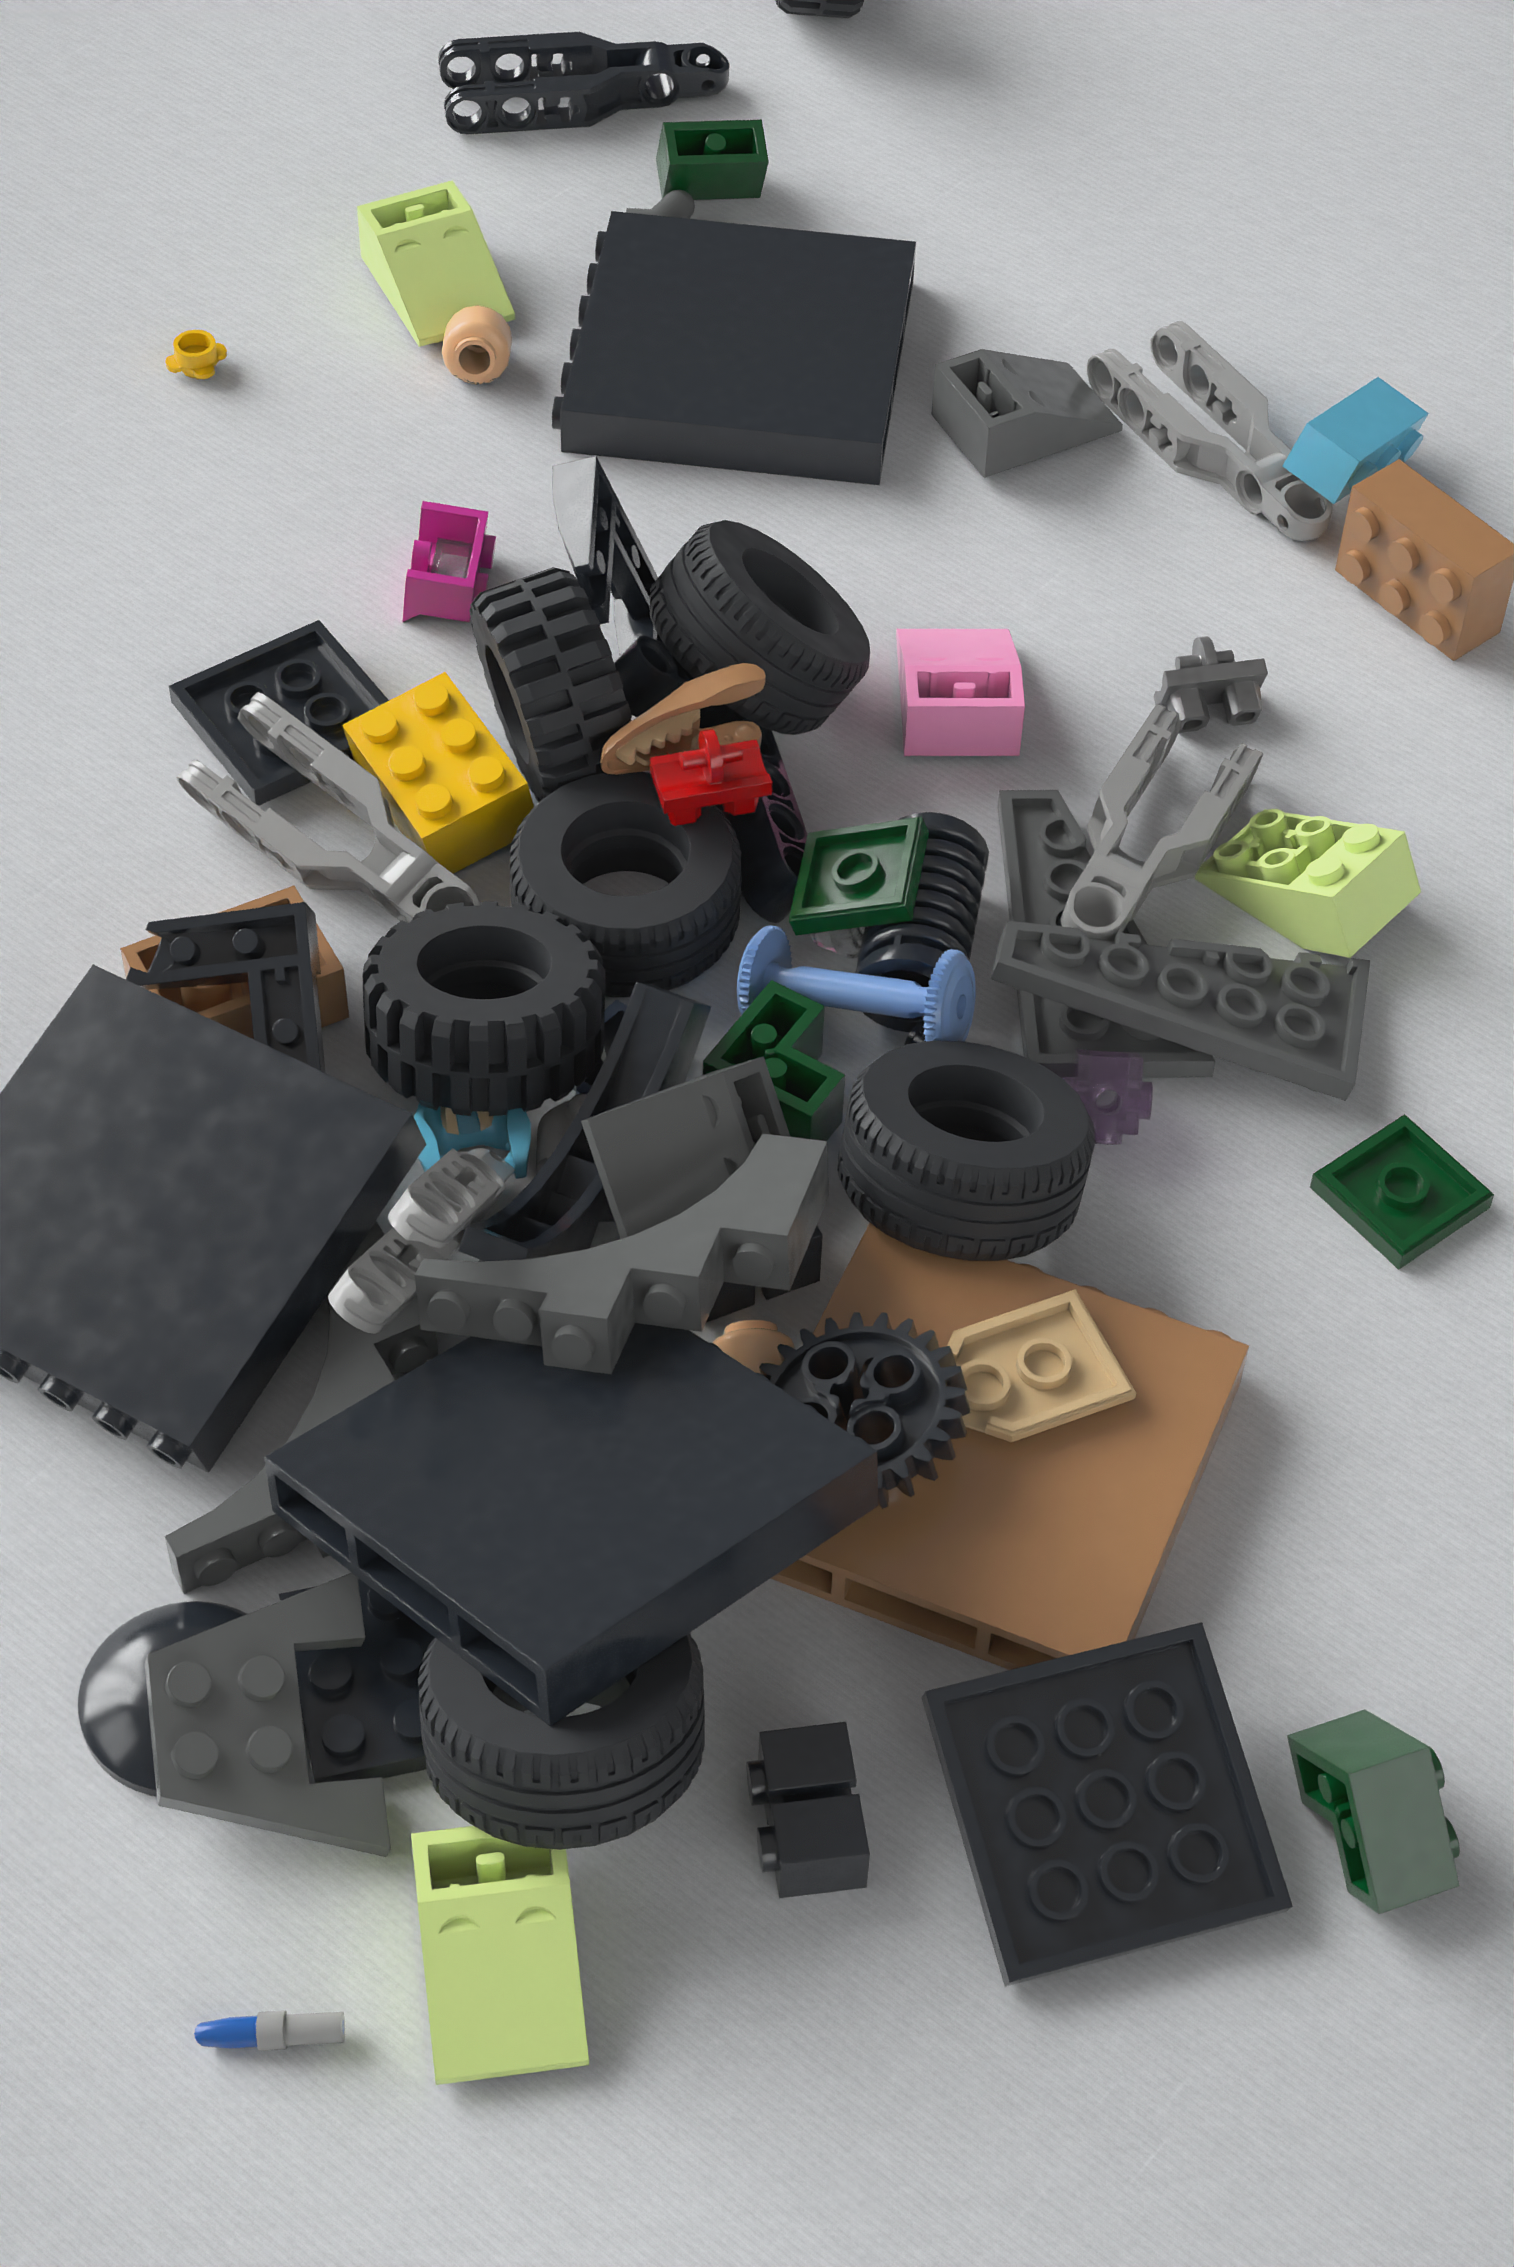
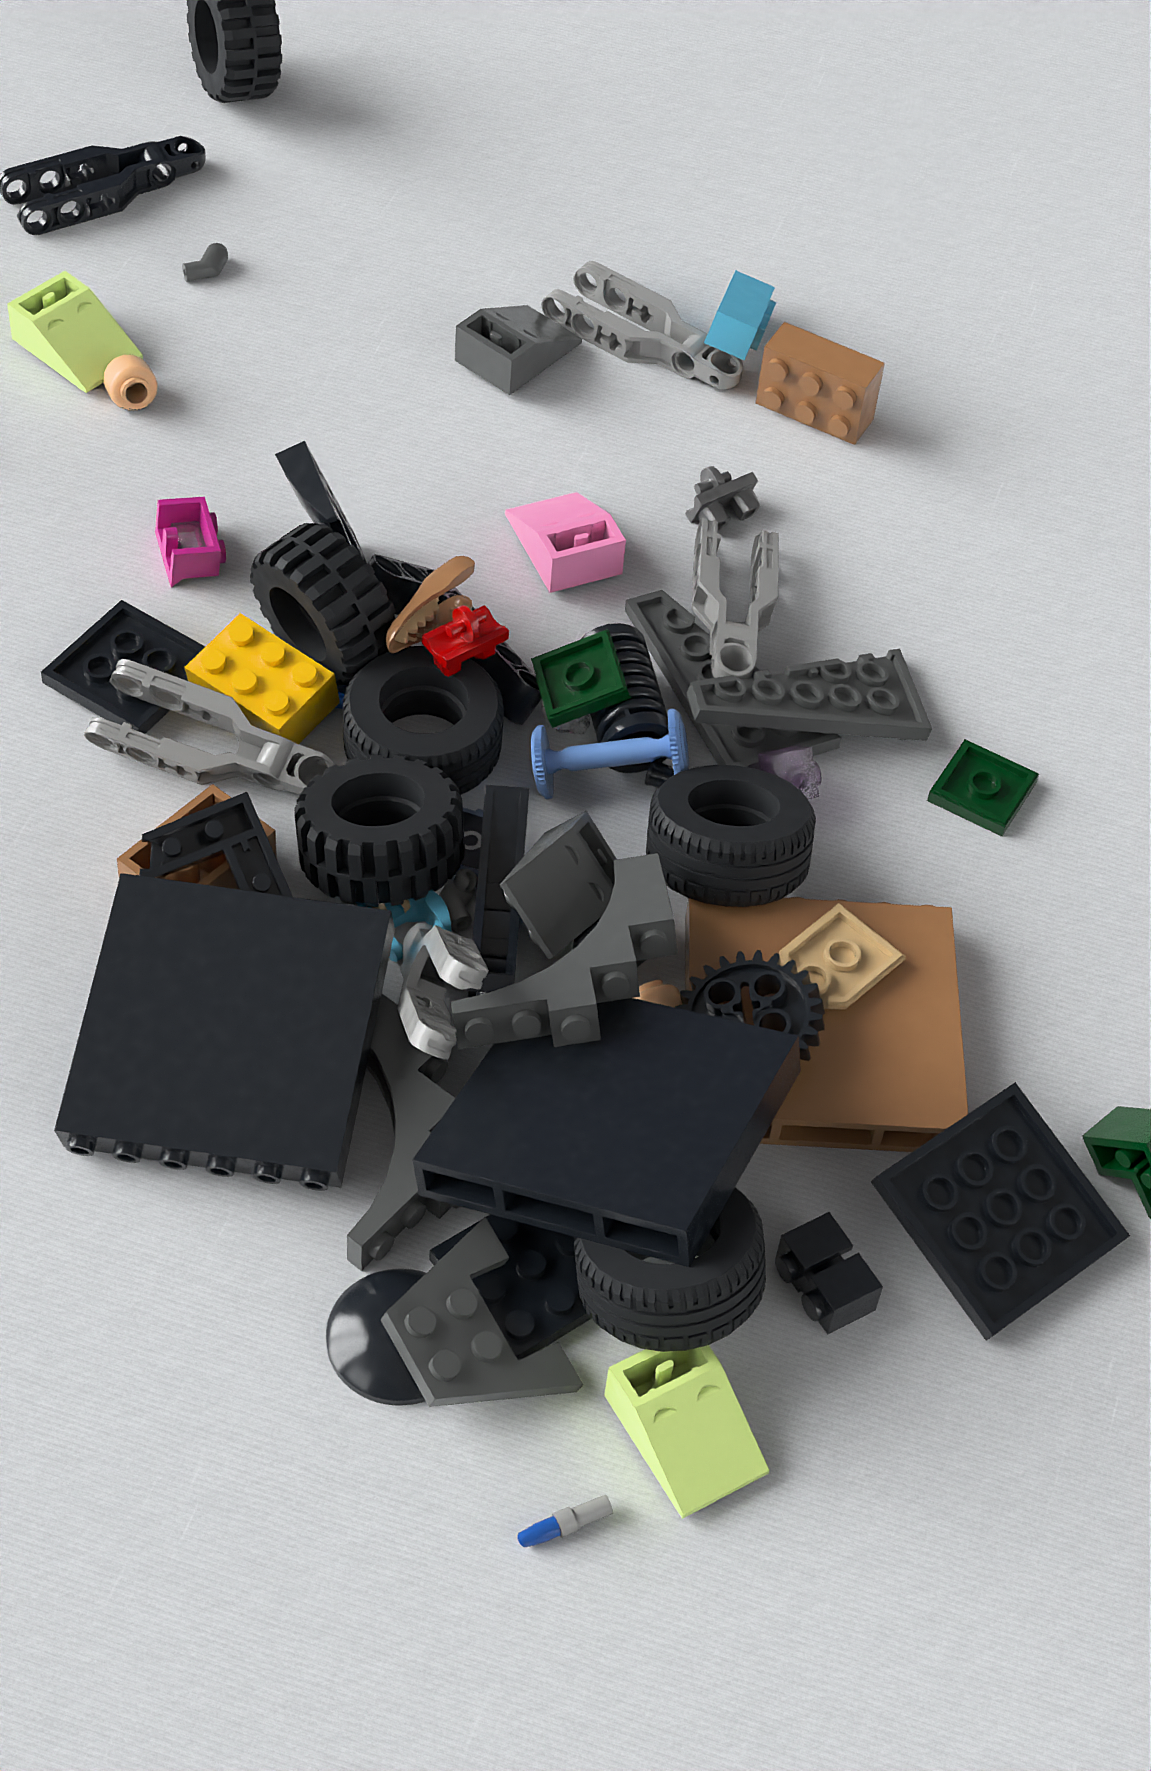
camera: 25 degrees left, 0 degrees up
black brick [552,211,916,485] -> none
black tyre [650,520,871,735] -> none
dark green brick [656,119,769,200] -> none
dark green brick [702,980,845,1141] -> none
yellowish green slope [1194,809,1421,958] -> none

